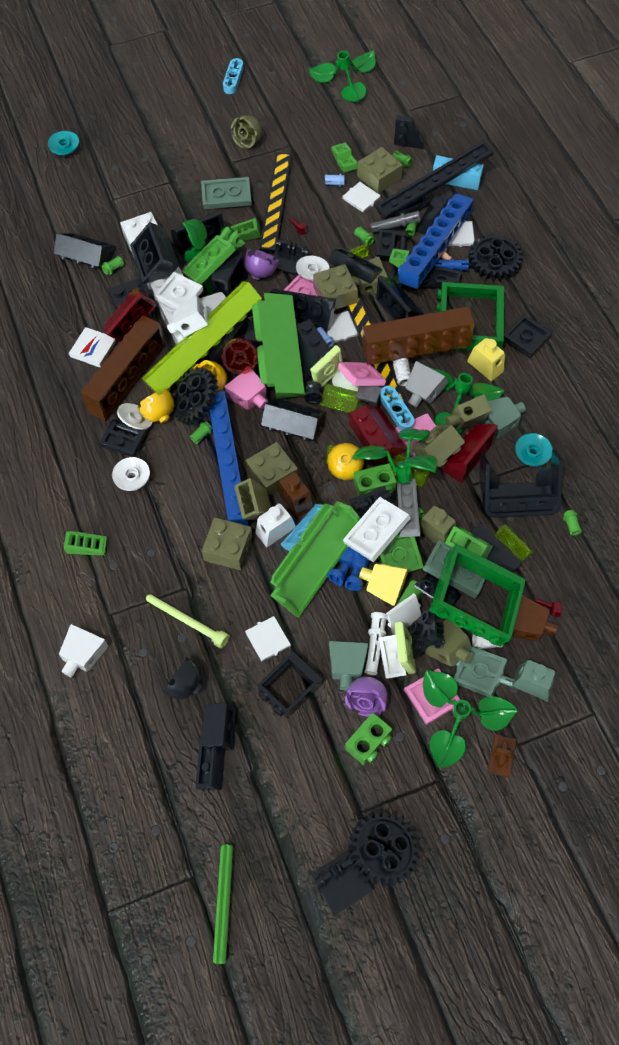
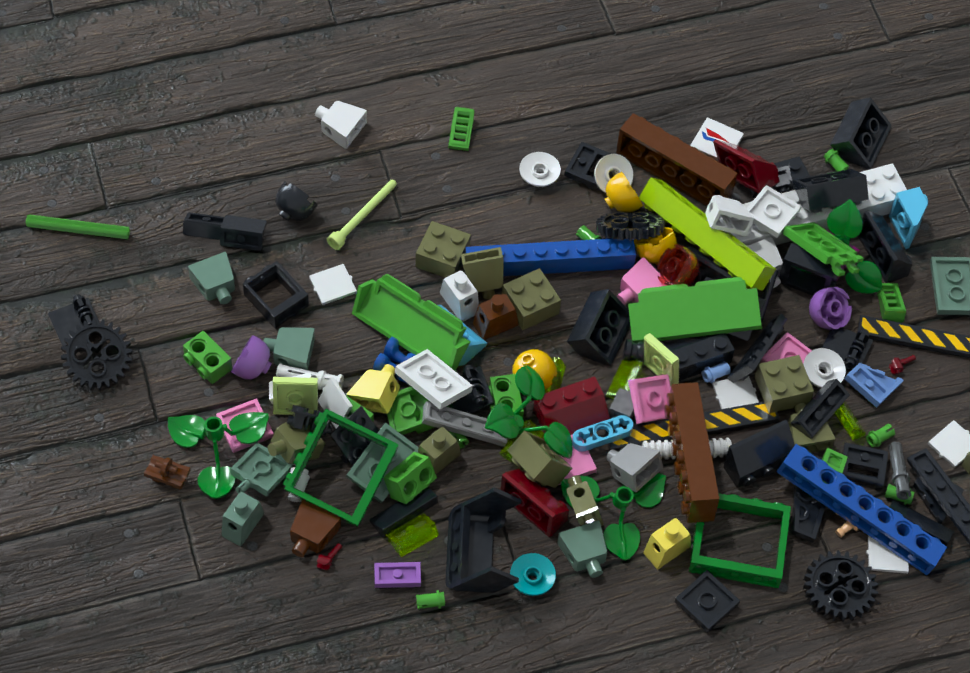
camera: 90 degrees right, 5 degrees down
blue pin [435,258,469,271] -> none
none -> sand green torso [188,252,235,304]
none -> medium lavender plate [374,562,421,588]
none -> medium blue wing [844,363,904,408]
none -> medium azure slope [889,187,928,249]

